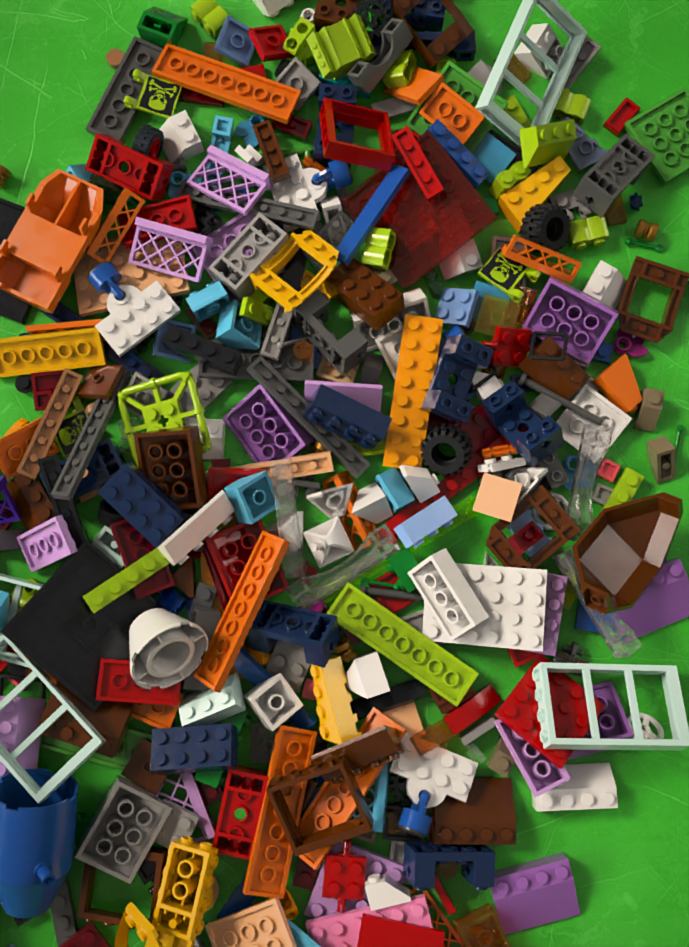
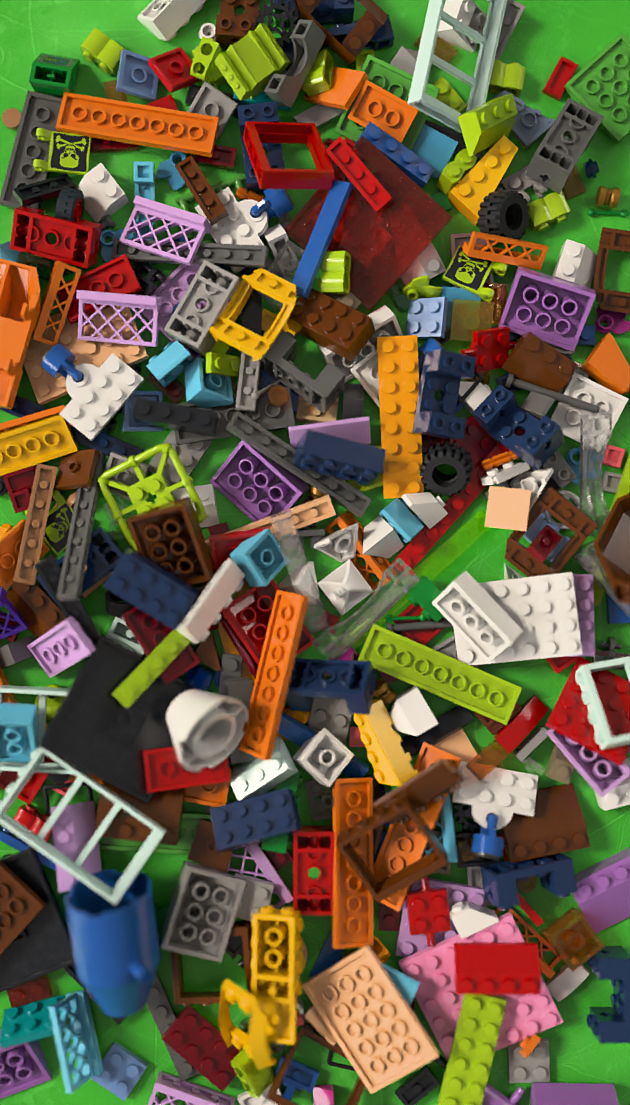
camera: 15 degrees left, 5 degrees up
white slope [234,144,266,166] -> none
light blue brick [394,495,458,549] -> none
black piece [529,331,568,361] -> none
none -> black plate [13,174,77,207]
none -> lime plate [403,275,442,300]

